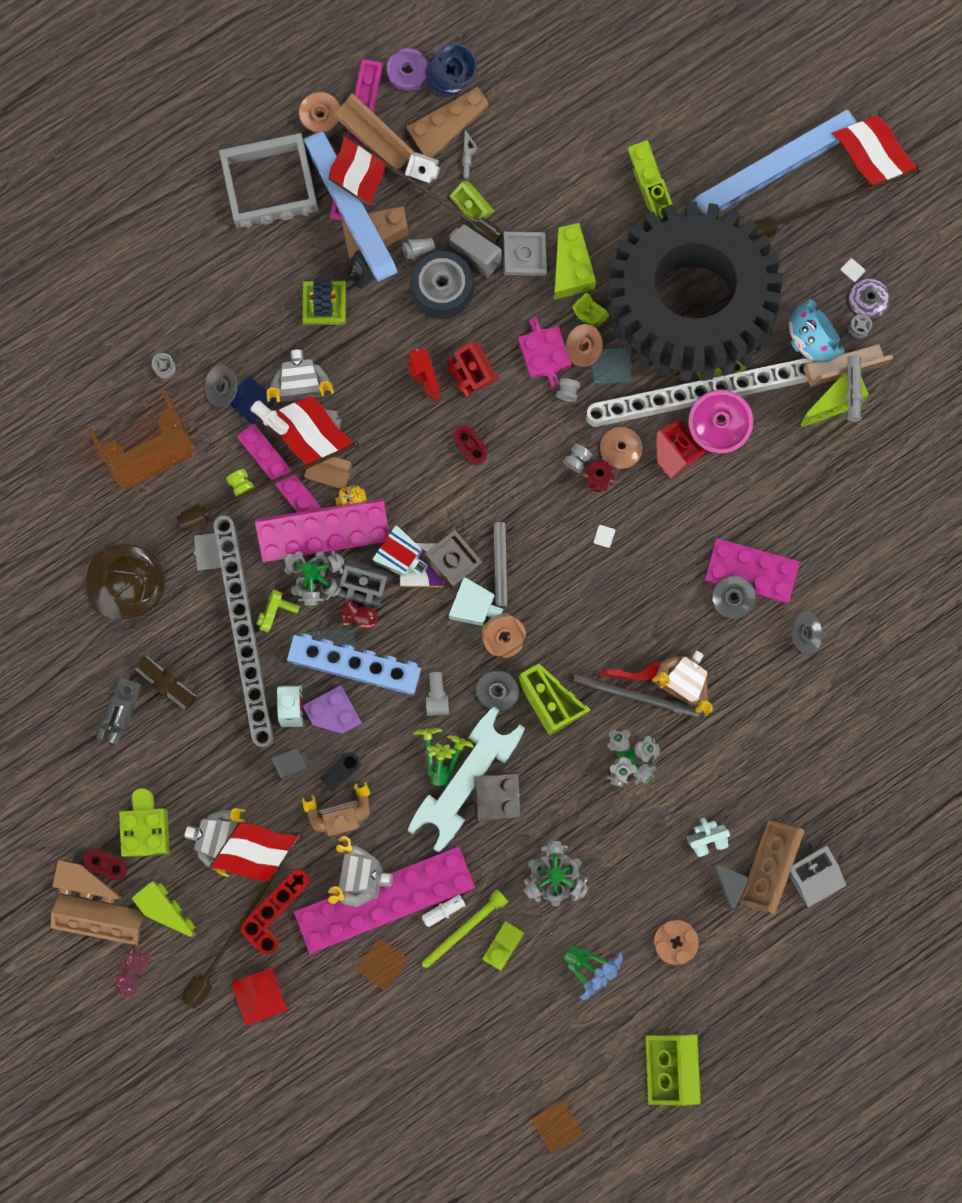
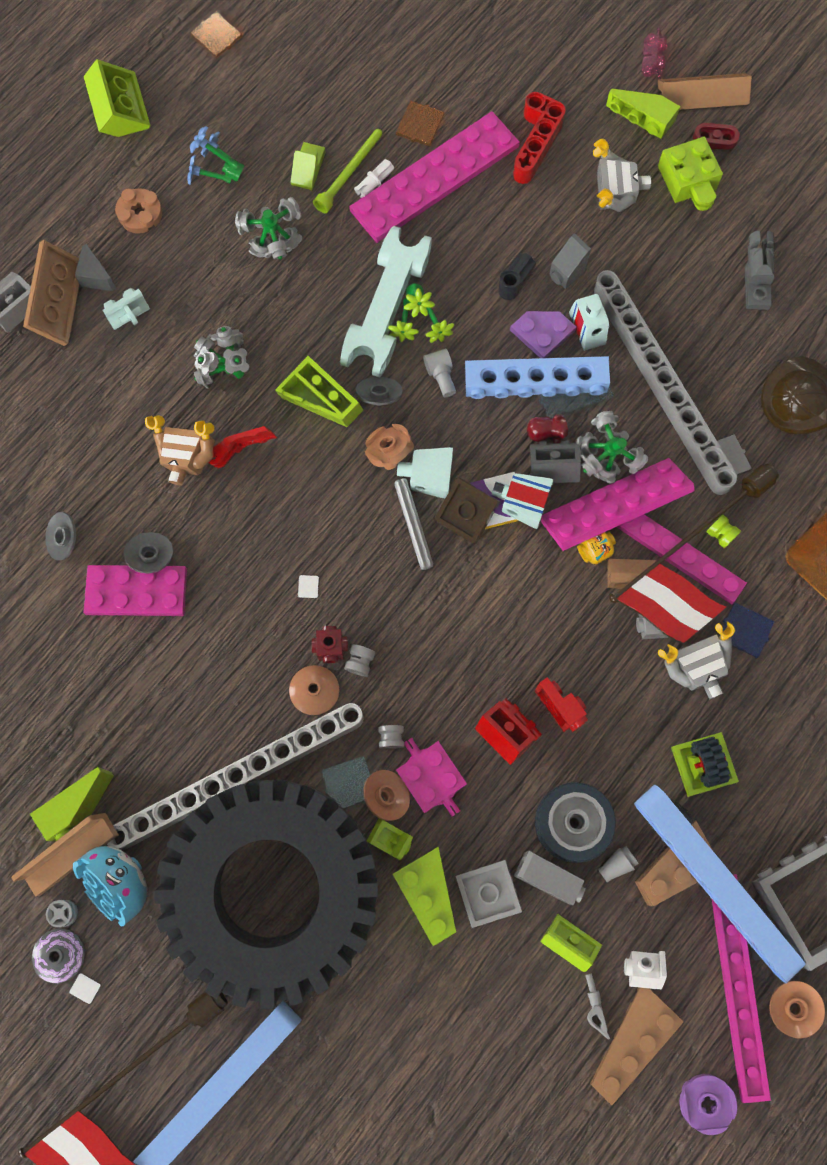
camera: 165 degrees right, 5 degrees down
medium nougat slope [52,861,122,903] -> none
dark brown piece [134,655,197,711] -> none
flag [181,822,303,1009] -> none
dark grey dish [205,365,238,407] -> none
red slope [231,968,288,1026] -> none
white axle [251,400,289,435] -> none
lime piece [256,589,300,633] -> none
medium nougat torso [302,782,370,836] -> none
light grey torso [328,836,393,907] -> none
flag [329,132,503,245] -> none
medium nougat panel [333,94,414,173] -> none
dark blue wheel [425,43,477,97] -> none
dark red plate [453,425,487,465] -> none
plate [474,772,520,821] -> none
dark grey bar [573,674,700,718] -> none
lime slope [627,140,673,220] -> none
red slope [657,420,707,478] -> none
dark pink dish [689,390,753,453] -> none
light grey pin [846,355,863,422] -> none

